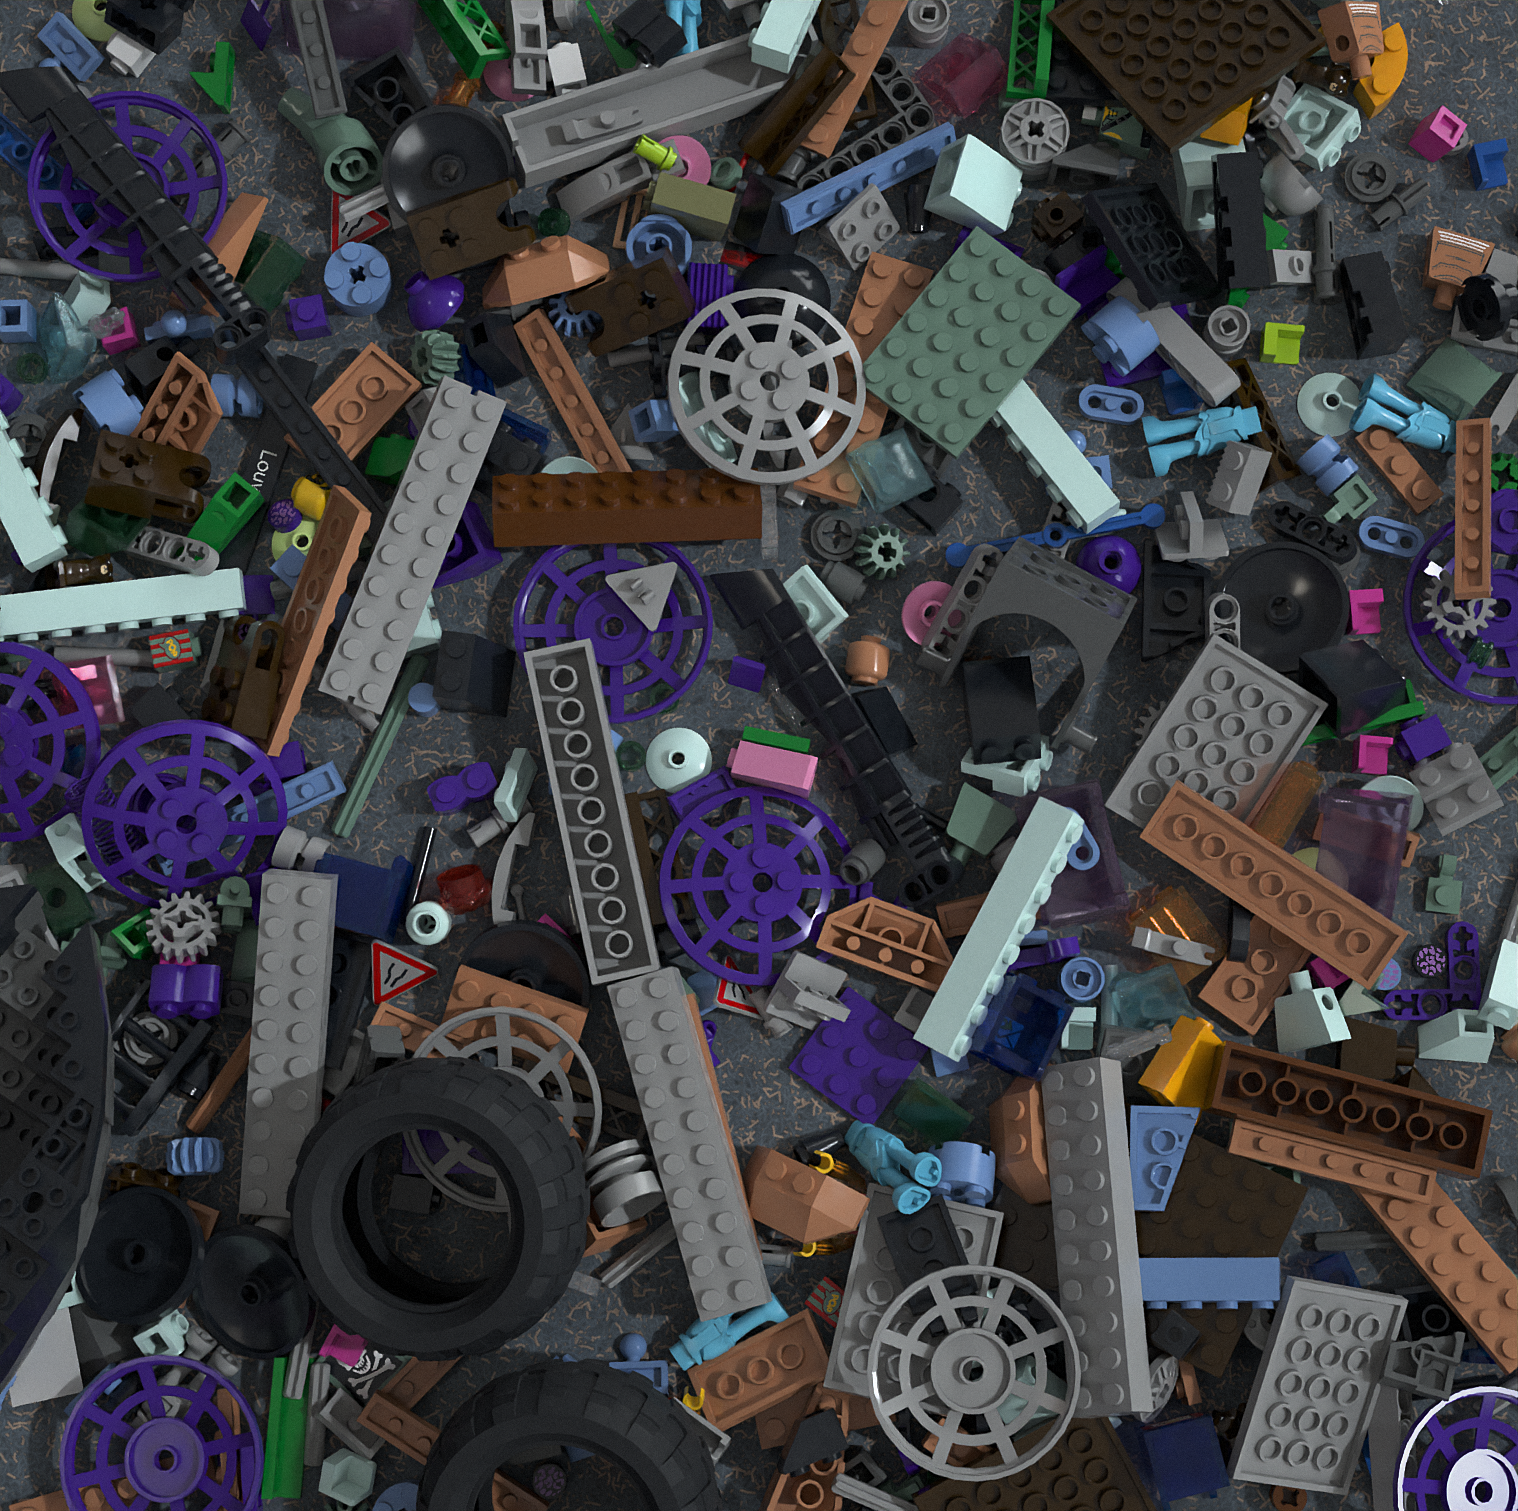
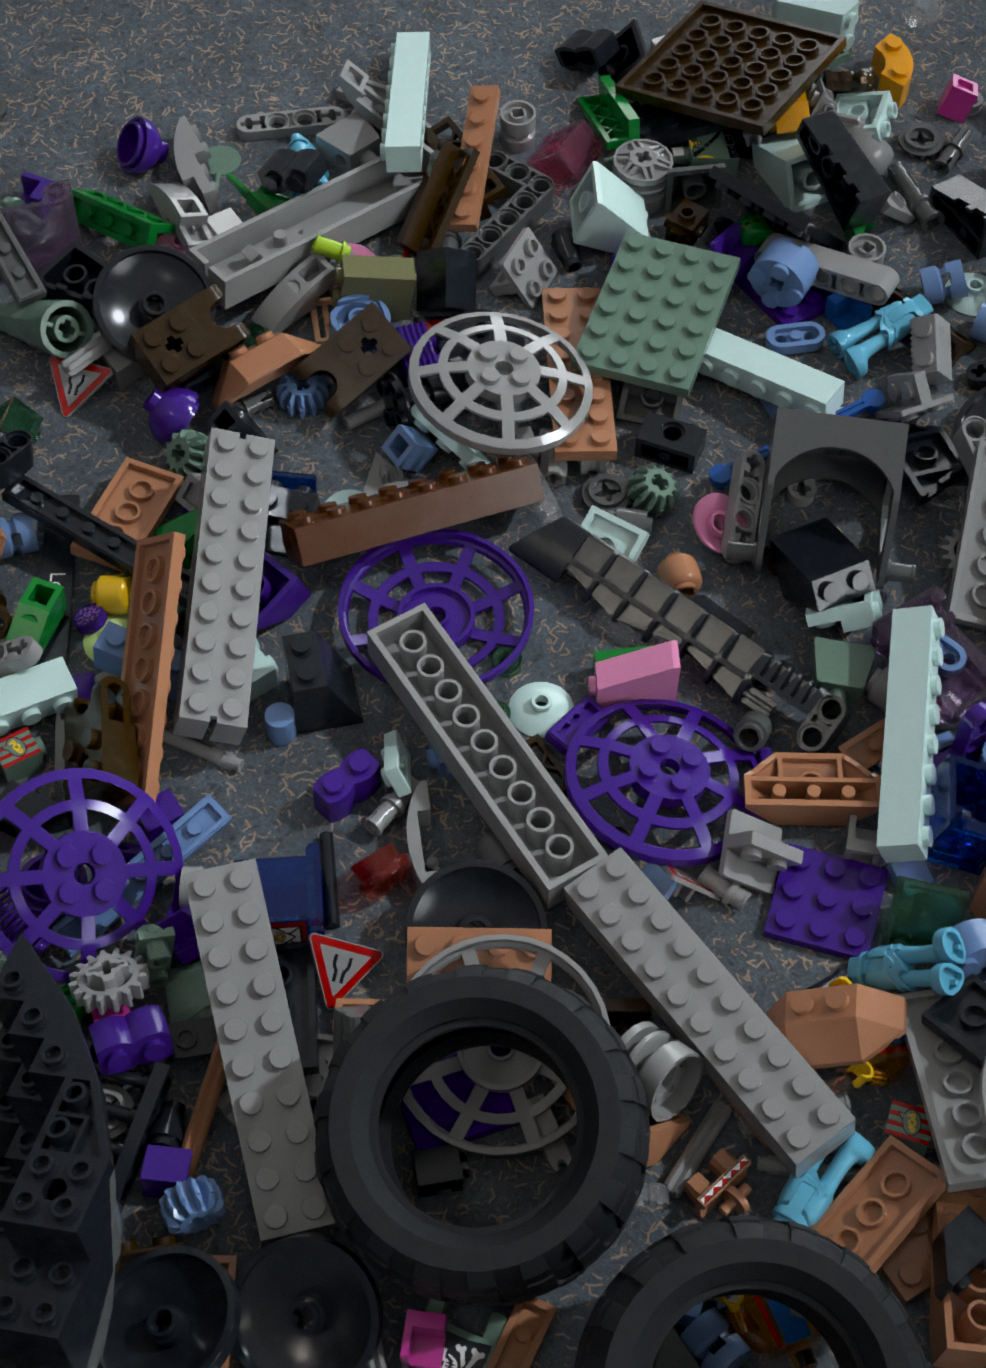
camera: 25 degrees left, 25 degrees down
dark purple brick [285,294,332,341] -> none
medium blue brick [324,242,394,317] -> none
sand green axle [331,654,429,838] -> none
light aqua head [405,901,452,945] -> none
nougat plate [513,308,632,473] -> none
light grey piece [605,562,678,632] -> none
dark purple slope [728,655,766,693] -> none
medium blue tile [780,122,956,235] -> none
clear light blue slope [845,428,934,515] -> none
lime panel [1259,322,1305,365] -> none
nougat torso [1318,1,1384,80] -> none
none -> dark purple panel [140,1144,192,1198]
none -> nougat hips [684,1148,752,1219]
none -> medium blue wheel [919,259,968,305]

